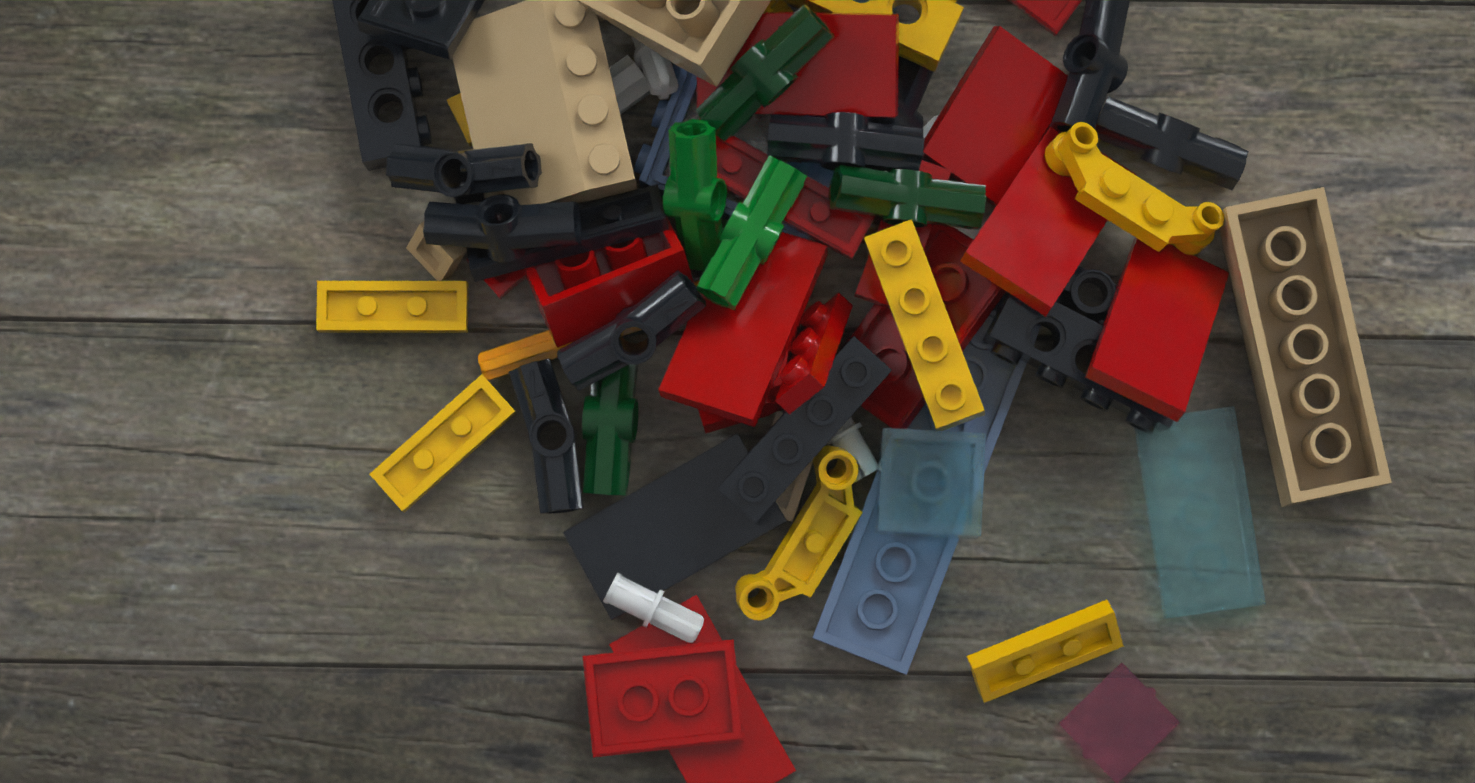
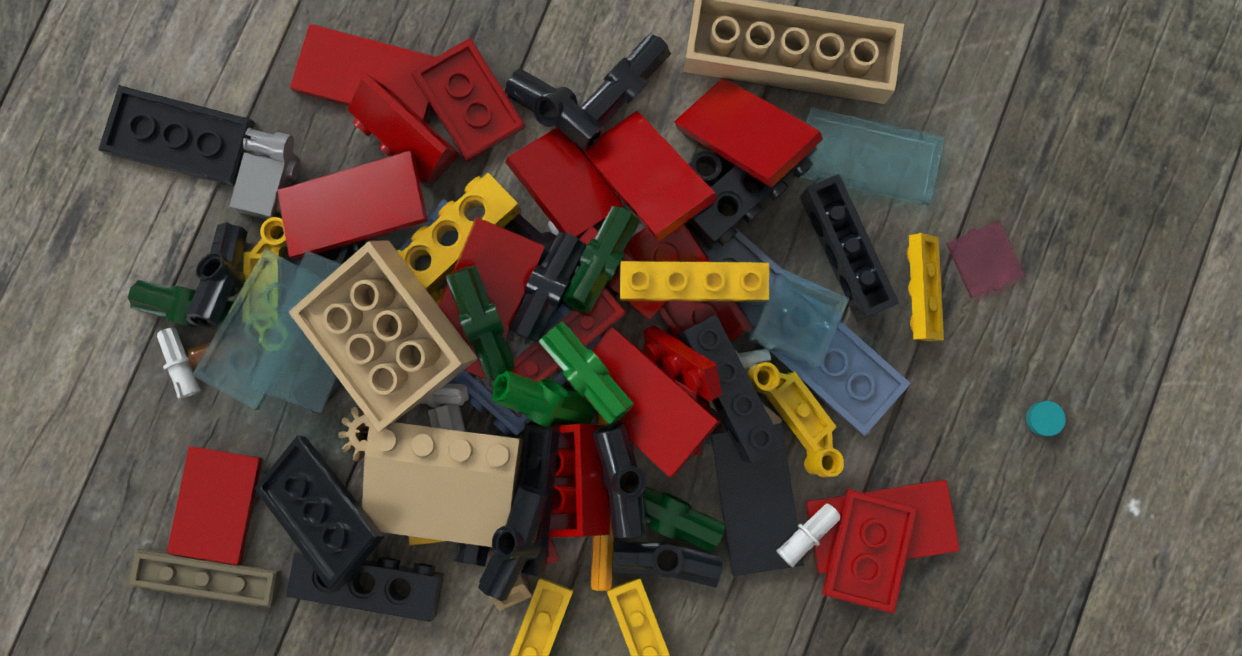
camera: 75 degrees left, 0 degrees up
black piece [386,143,542,197] -> none
yellow plate [1045,122,1224,255] -> none
none -> black brick [800,174,899,322]

